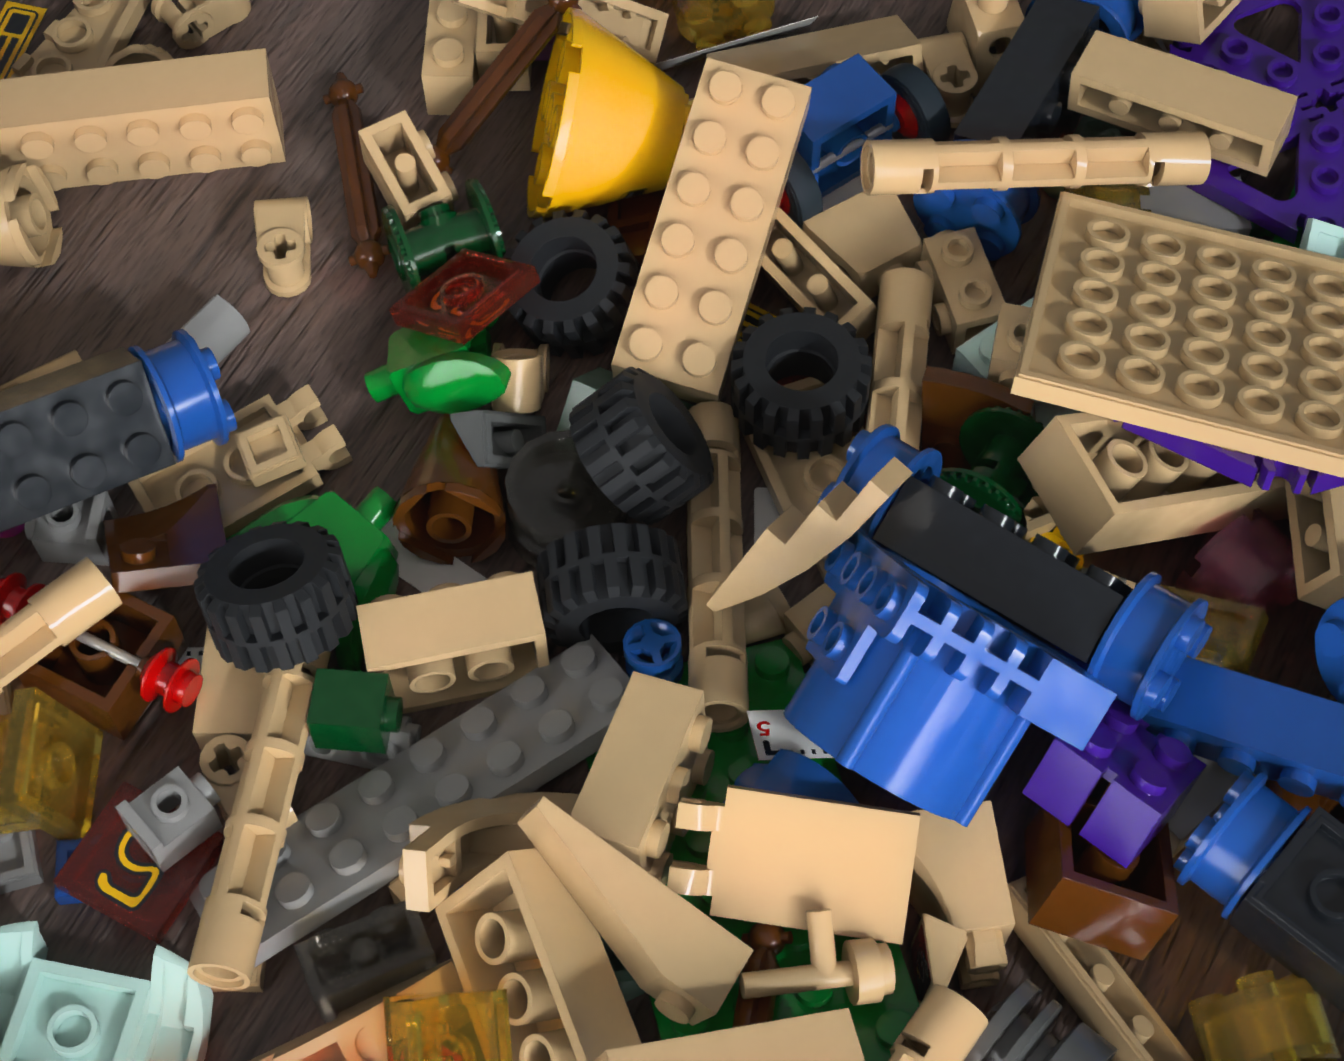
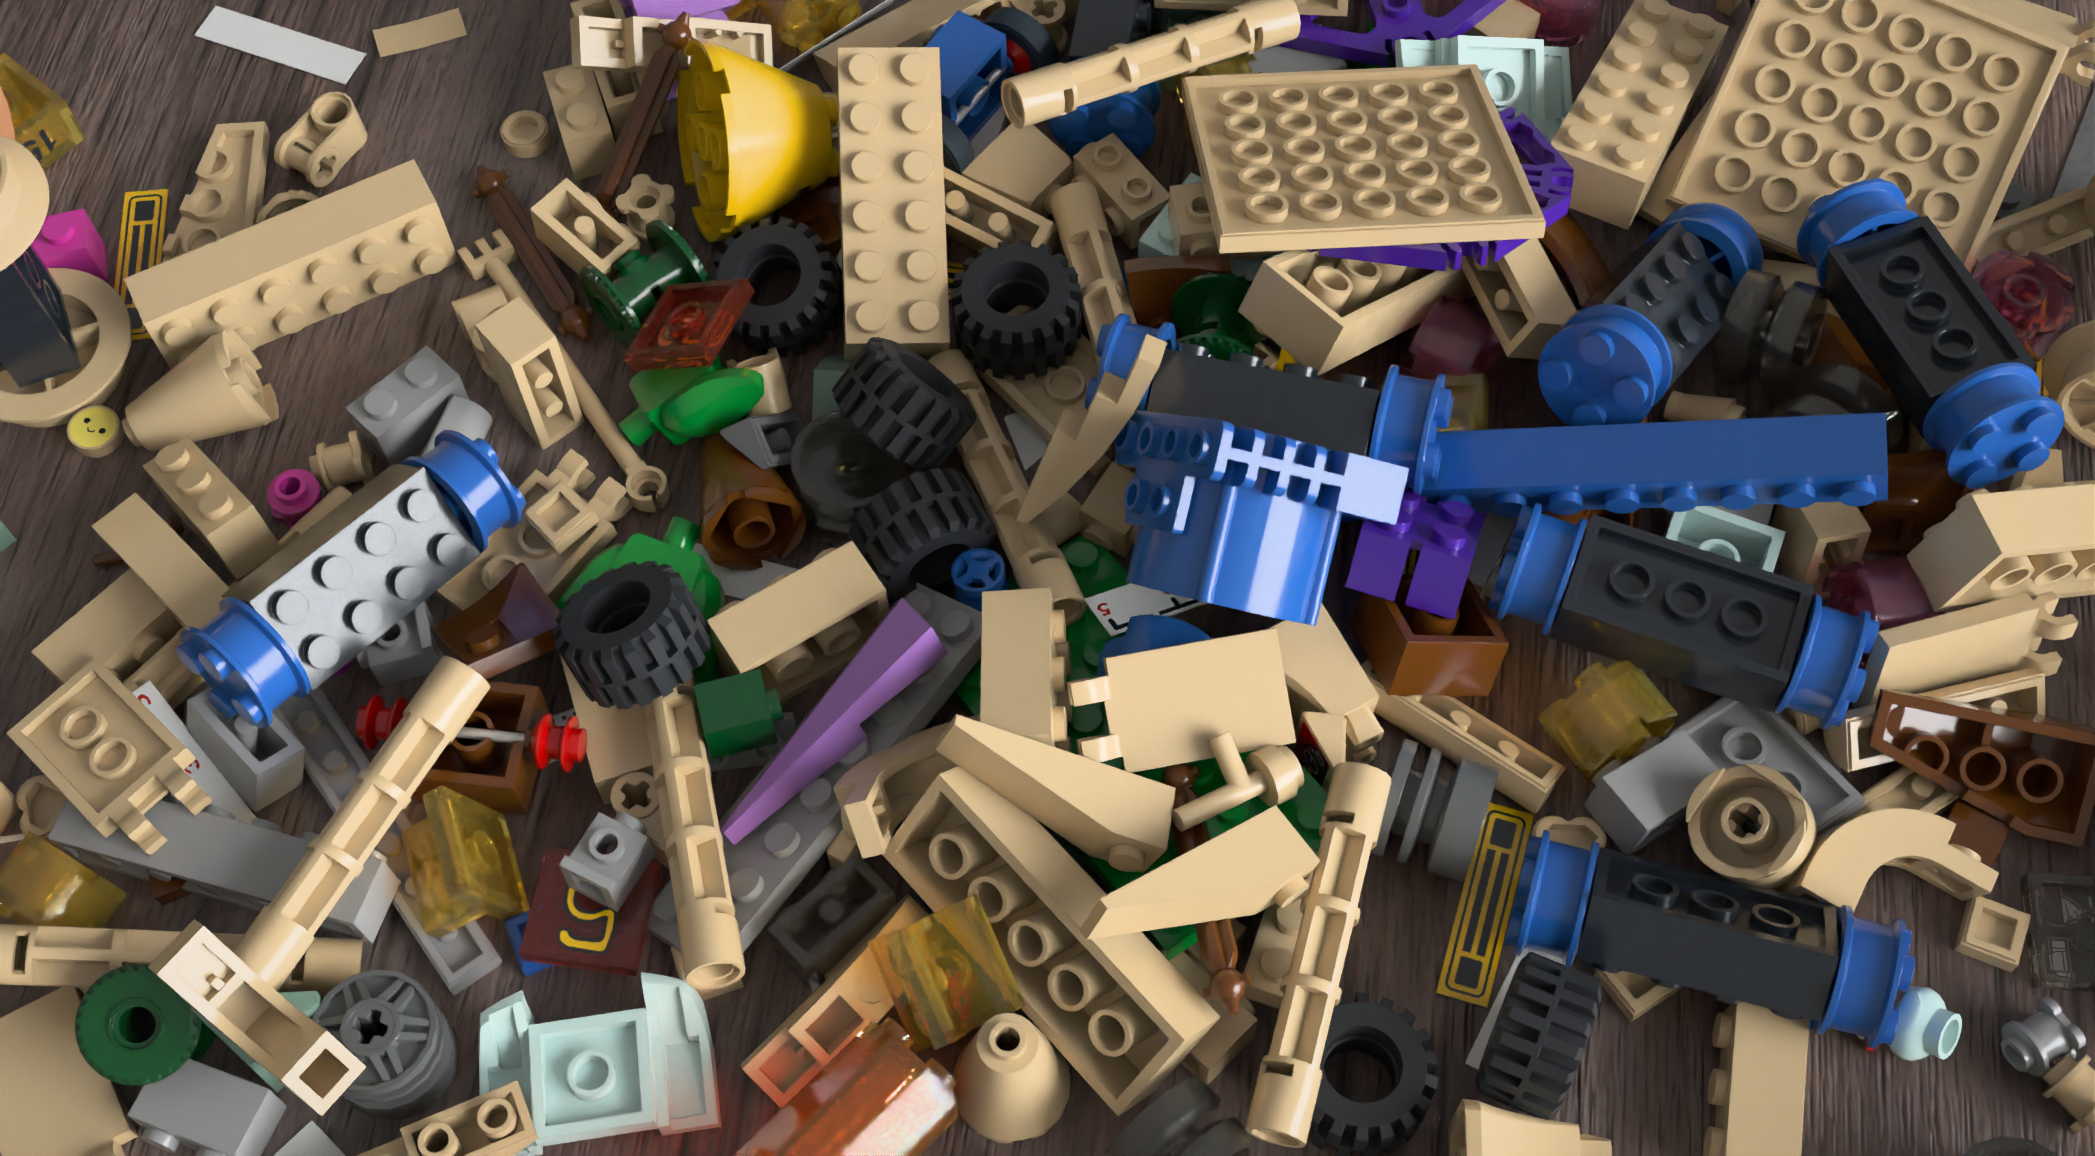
camera: 20 degrees left, 0 degrees up
none -> dark pink brick [267,469,323,531]
none -> tan brick [309,430,375,492]
none -> light grey brick [345,345,470,467]
none -> tan hinge [456,228,670,513]
none -> tan brick [475,296,585,450]
none -> tan tile [500,110,551,158]
none -> tan brick [616,174,675,241]
none -> medium lavender wedge [720,597,948,845]

